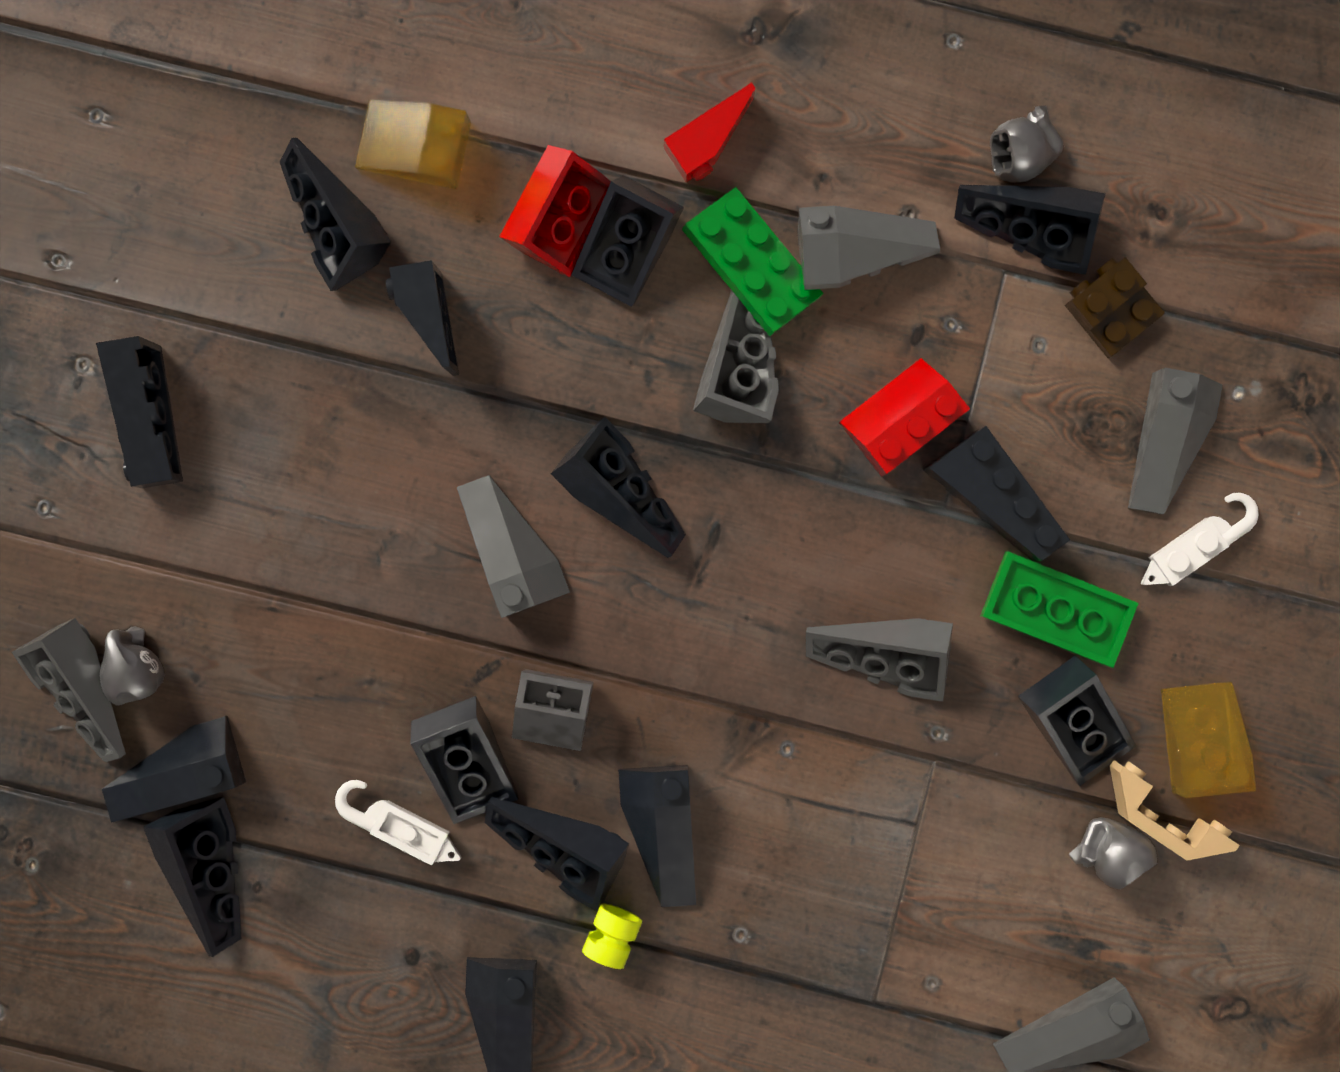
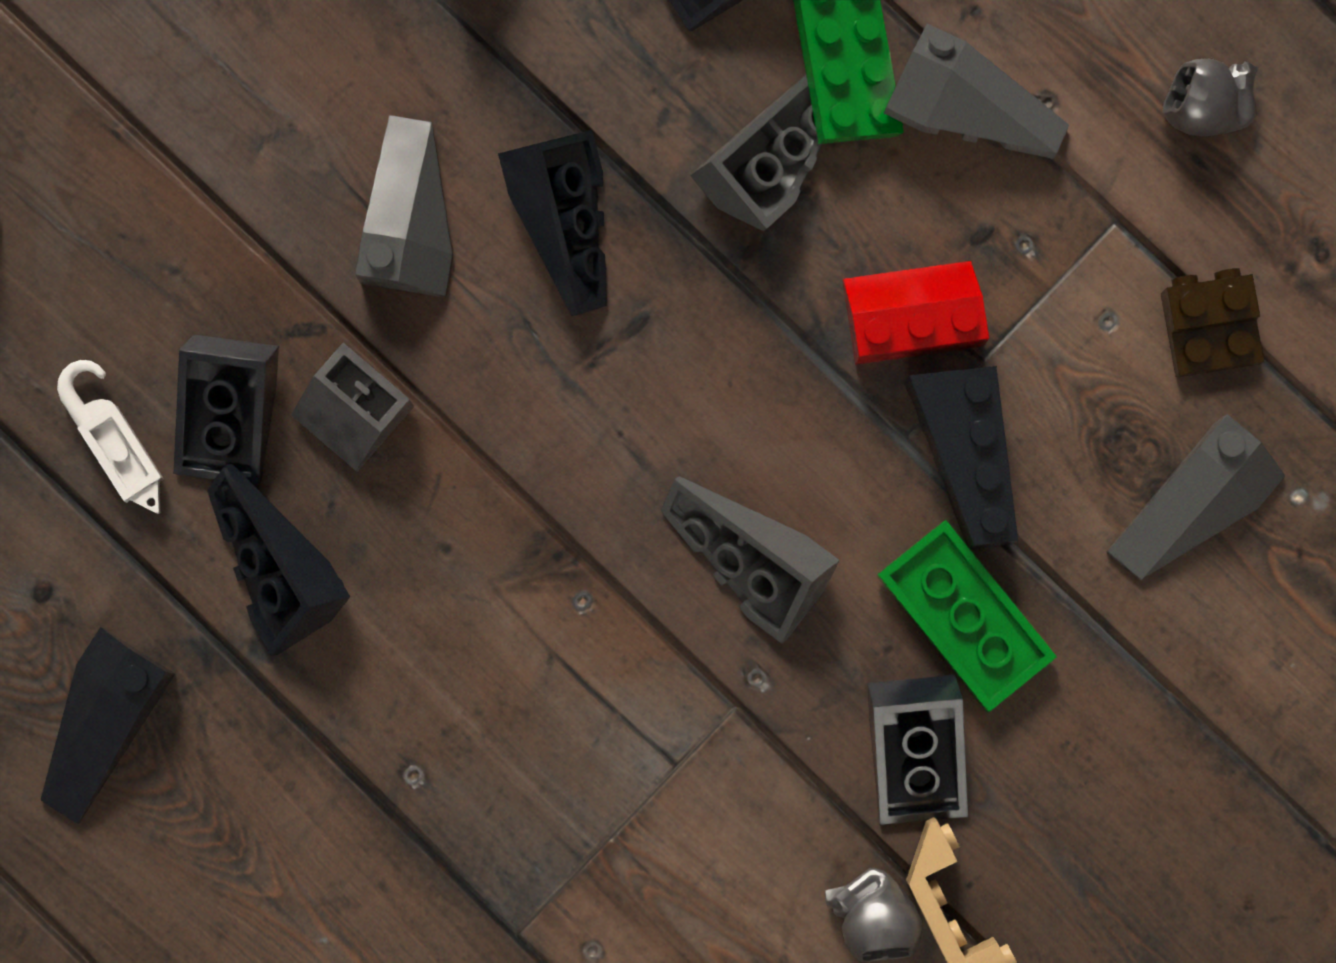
camera: 25 degrees right, 5 degrees down
neon yellow wheel [582,903,642,969] -> none
black wedge [618,765,696,907] -> none
black wedge [954,185,1106,275] -> none
white plate [1141,493,1259,586] -> none
clear yellow slope [1161,682,1256,798] -> none

